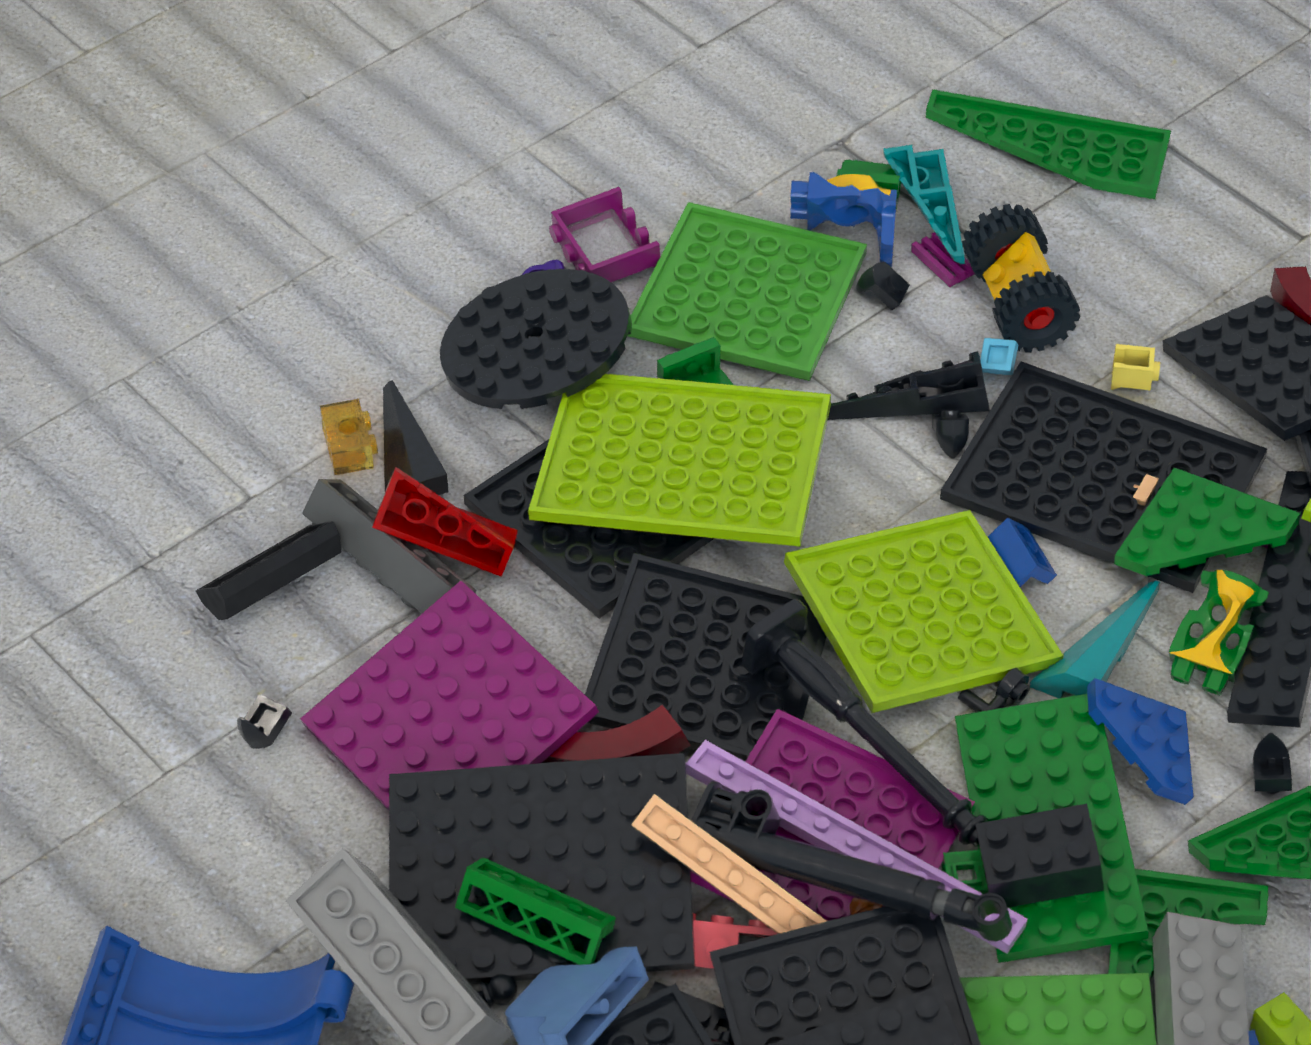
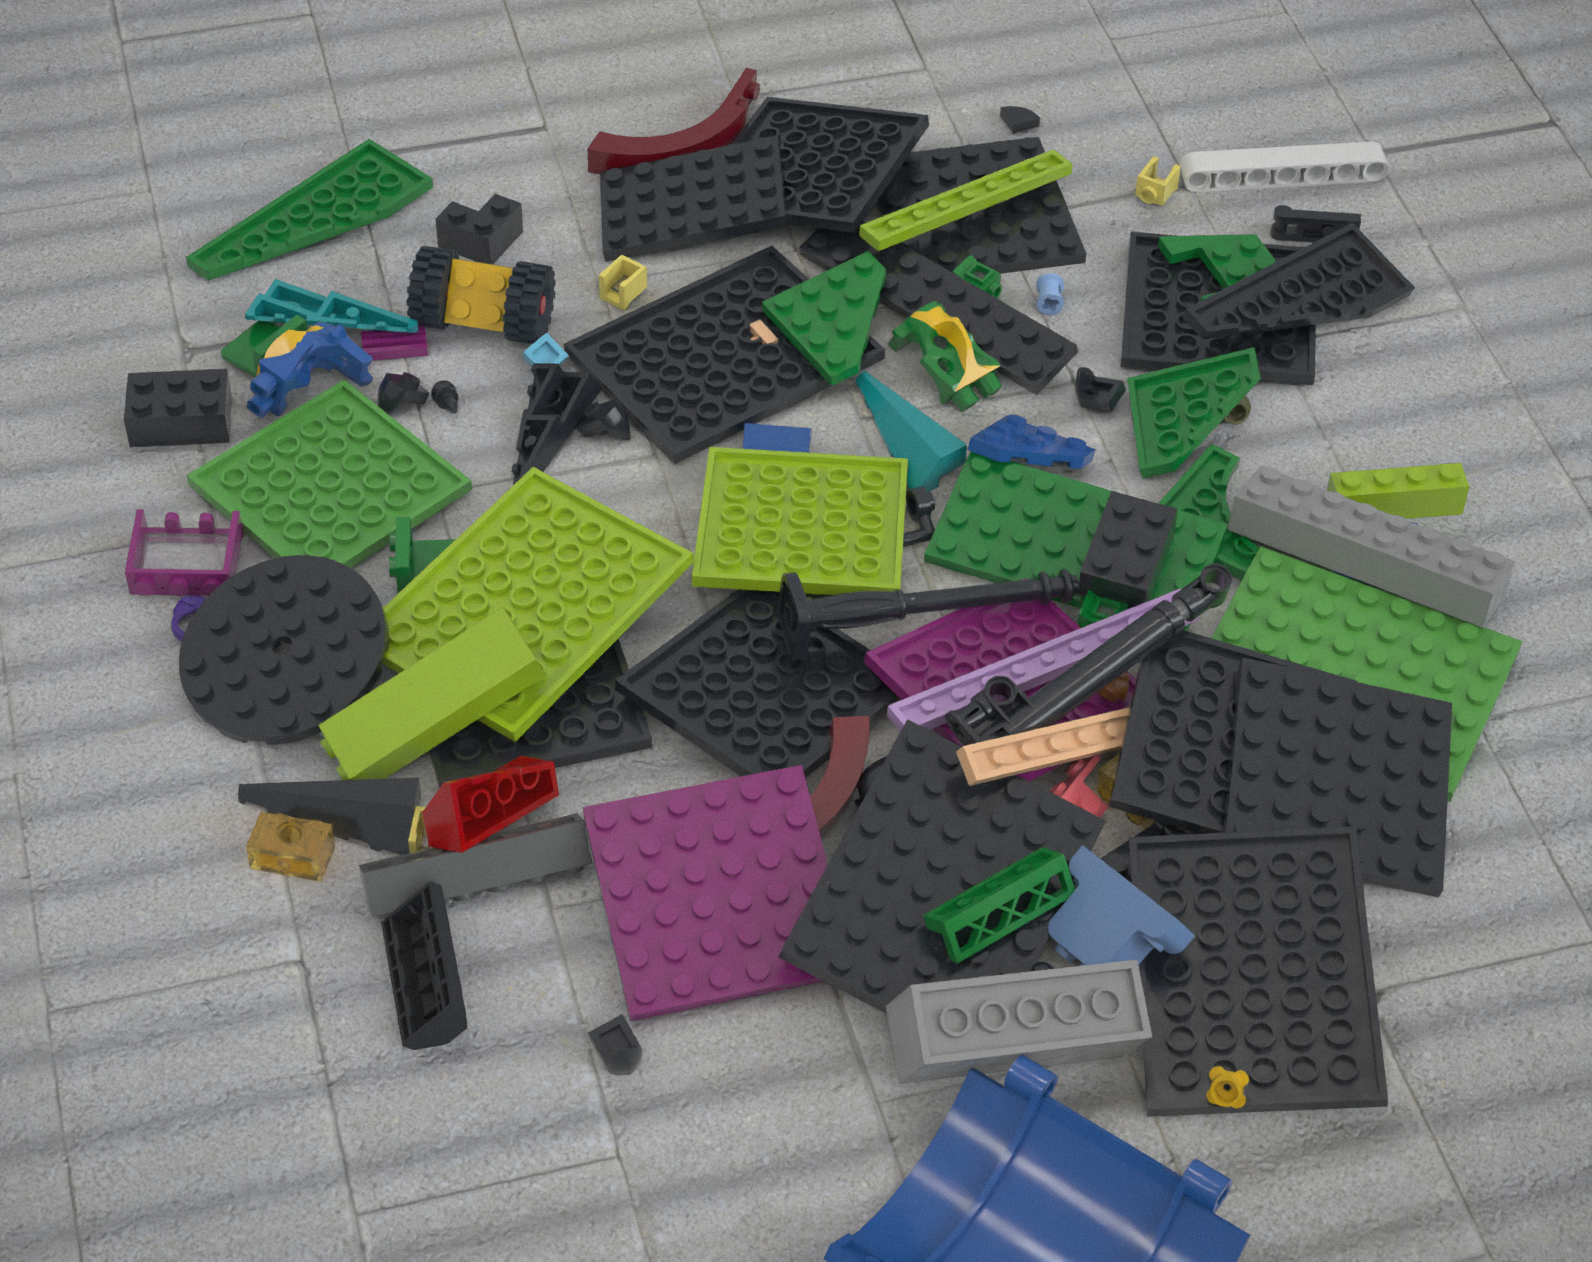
camera: 65 degrees left, 0 degrees up
none -> black brick [124,369,232,447]
none -> lime brick [318,607,546,780]
none -> black bar [431,380,459,414]
none -> black brick [435,193,523,264]

